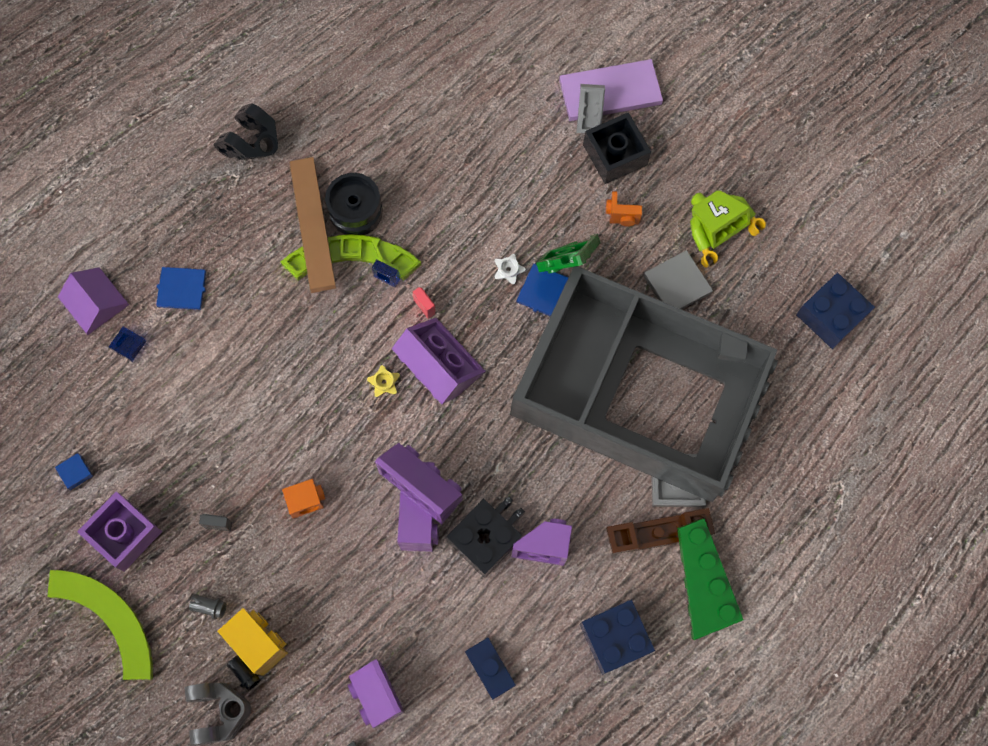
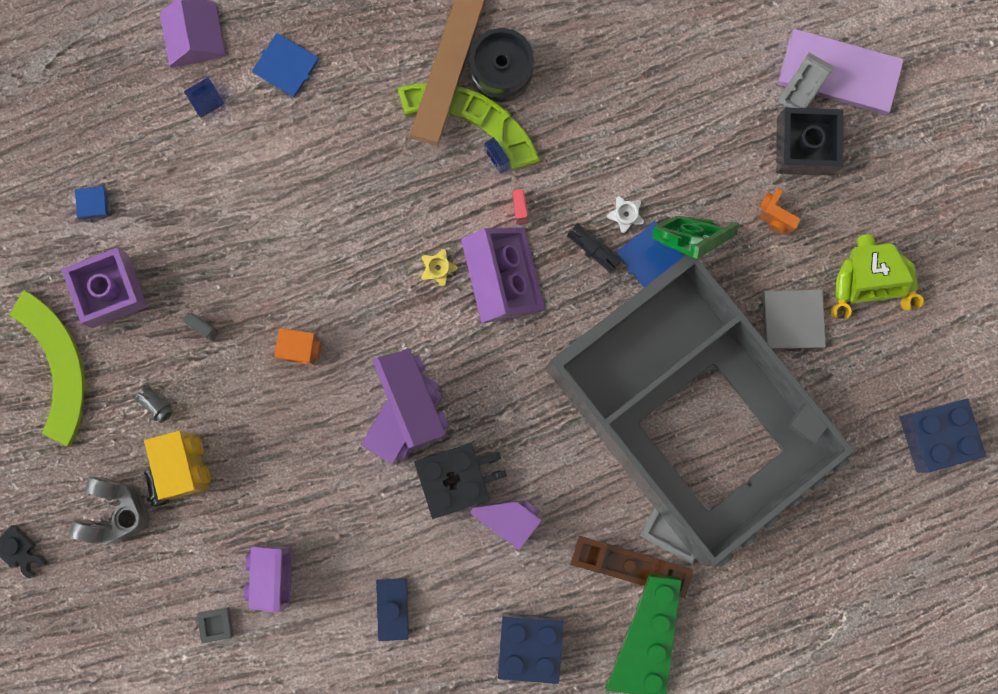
camera: 30 degrees right, 10 degrees up
none -> black pin [566,222,622,274]

